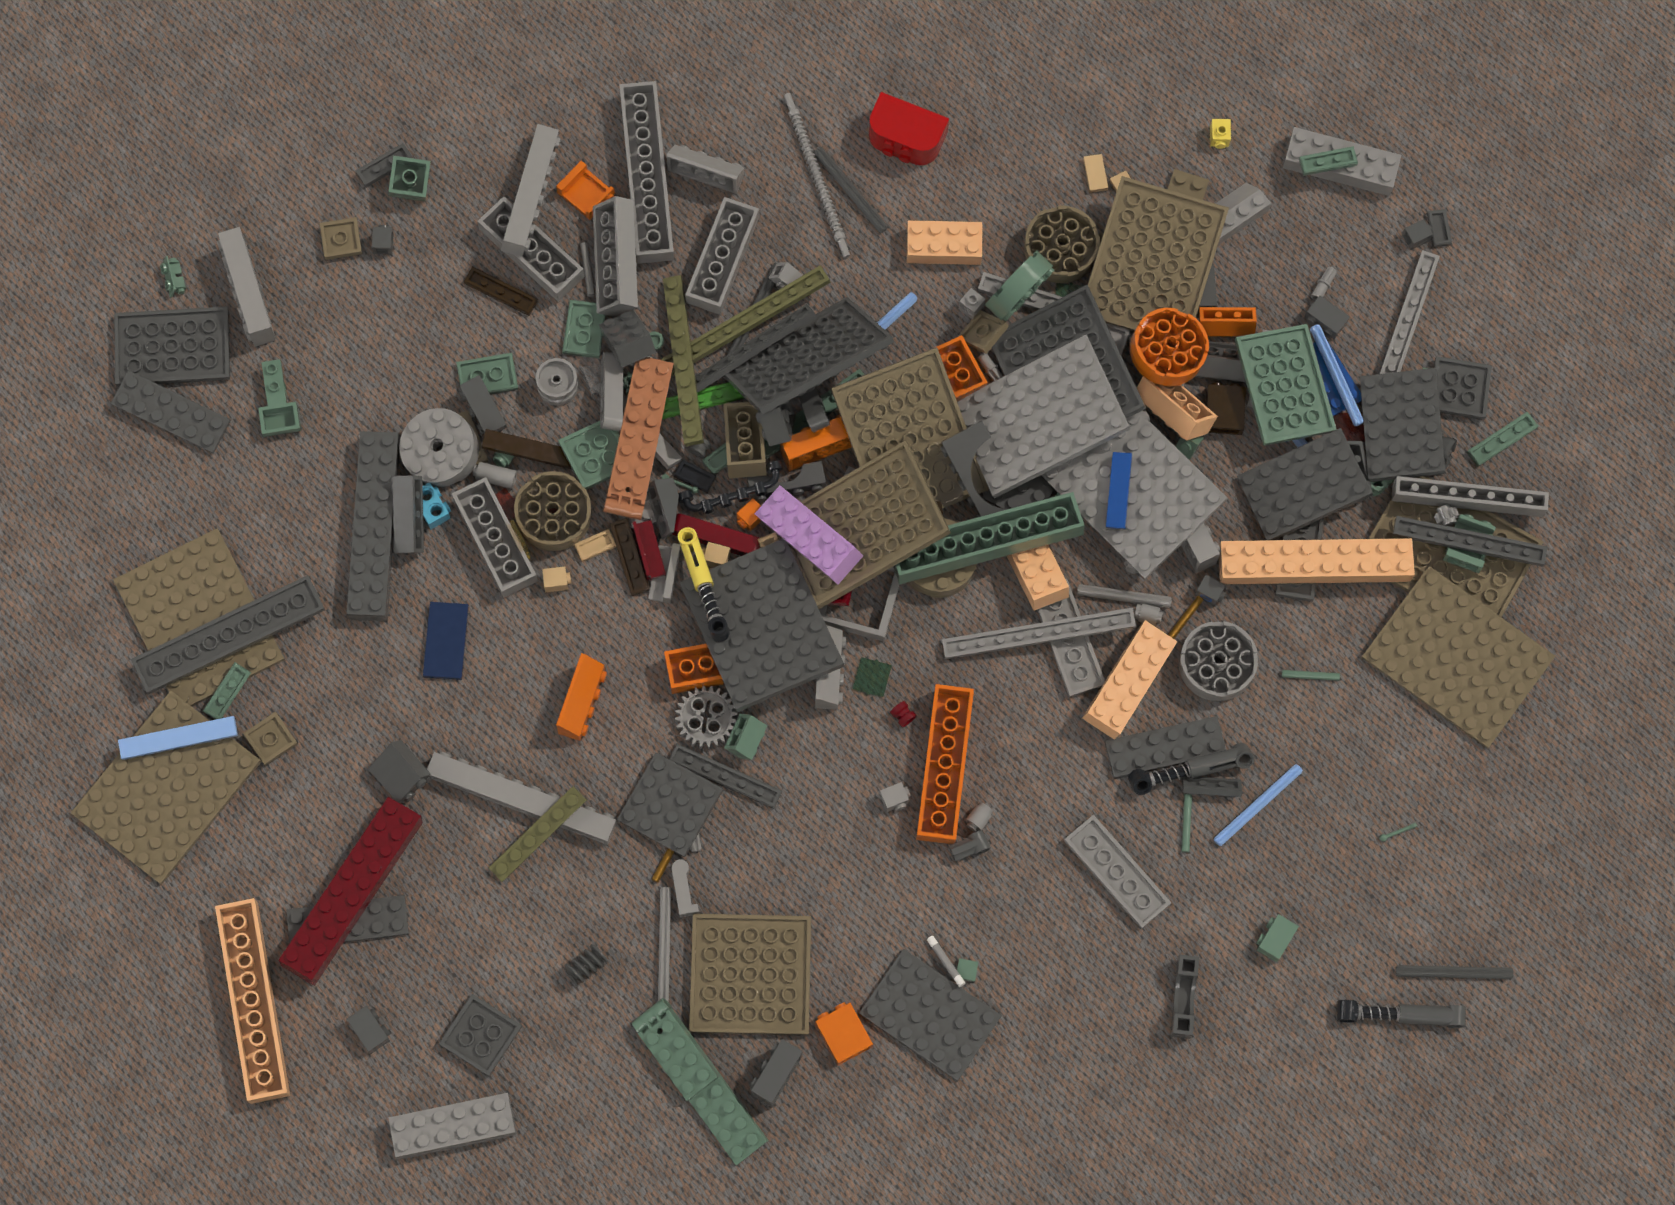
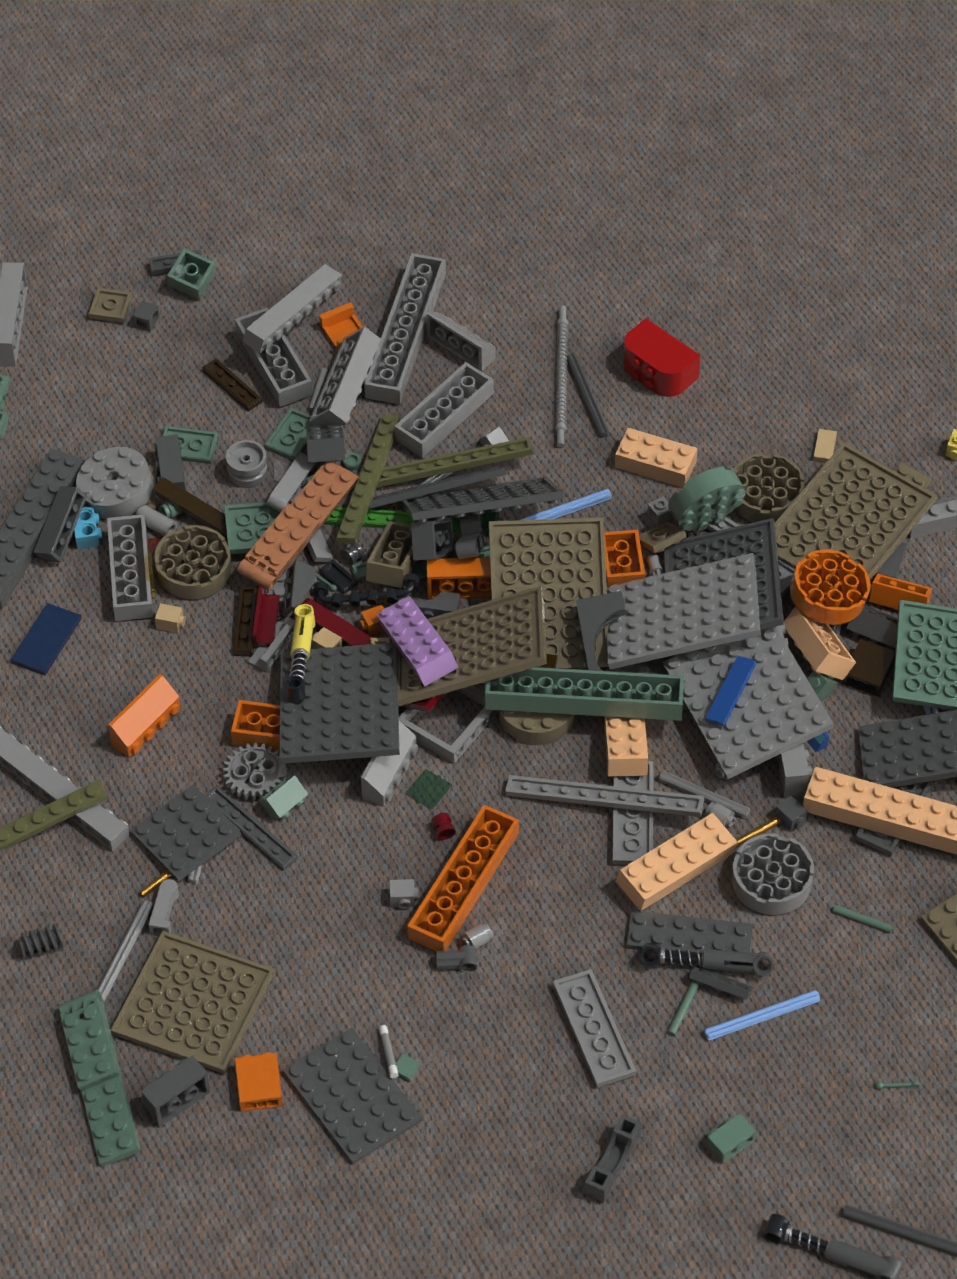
camera: 25 degrees right, 20 degrees down
tan tile [574,529,616,562] -> none

